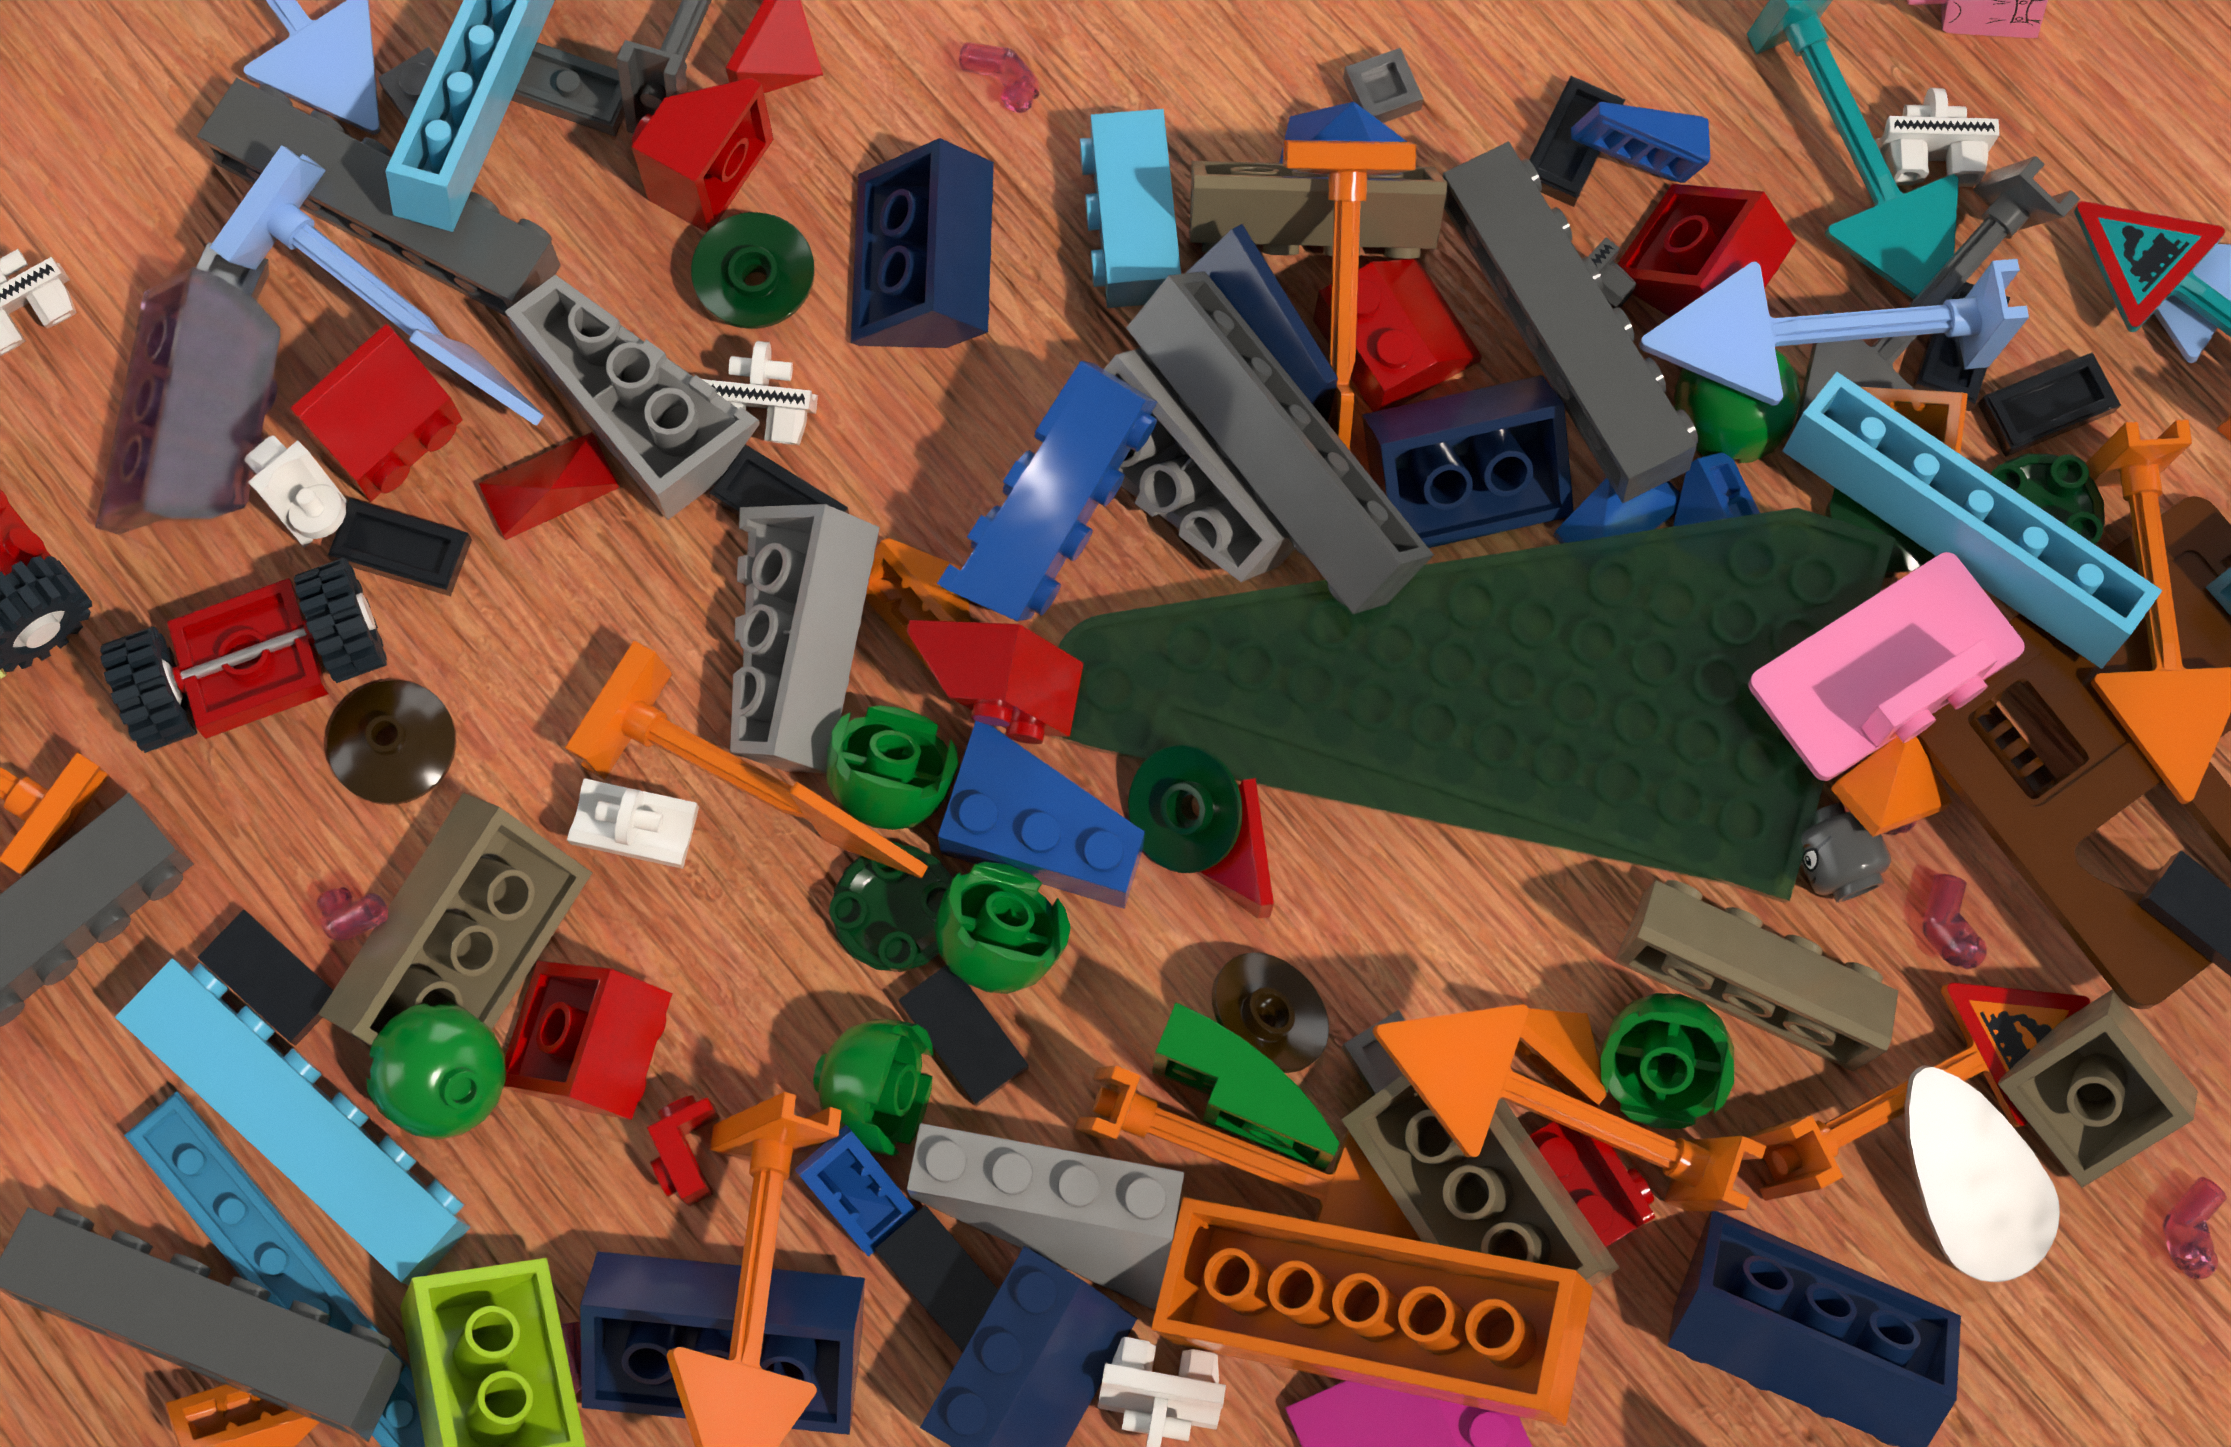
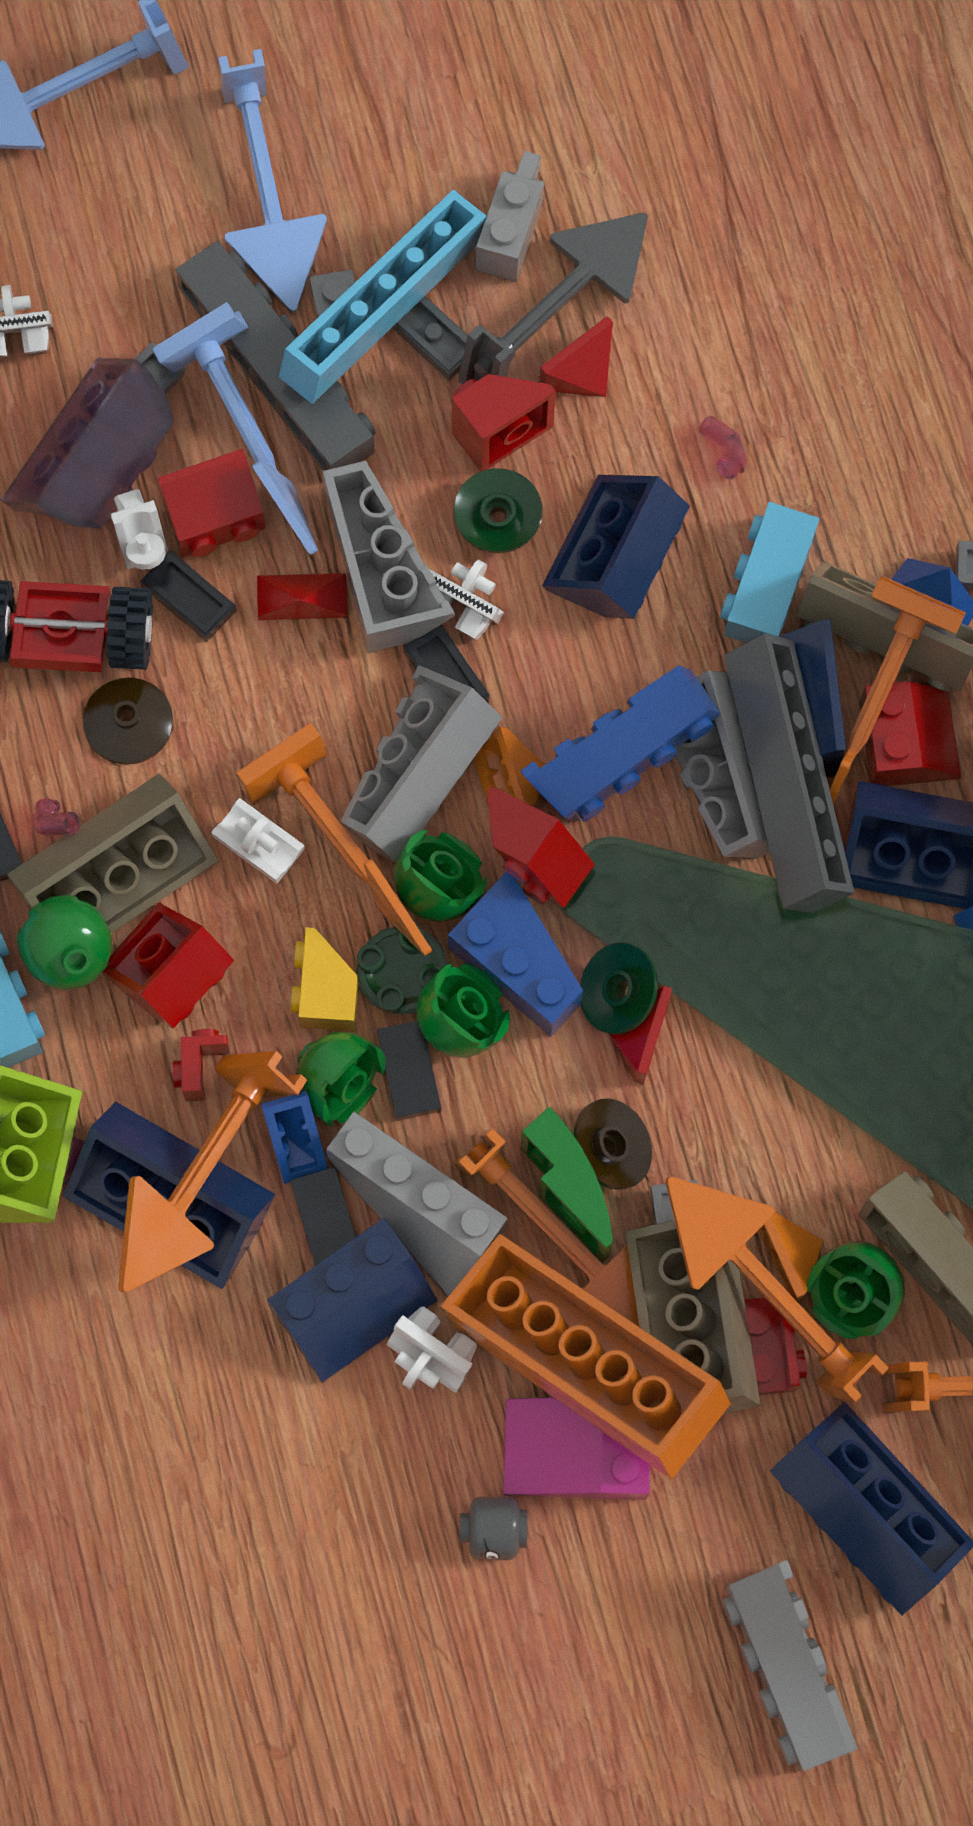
camera: 25 degrees right, 0 degrees up
none -> yellow slope [291,927,359,1031]

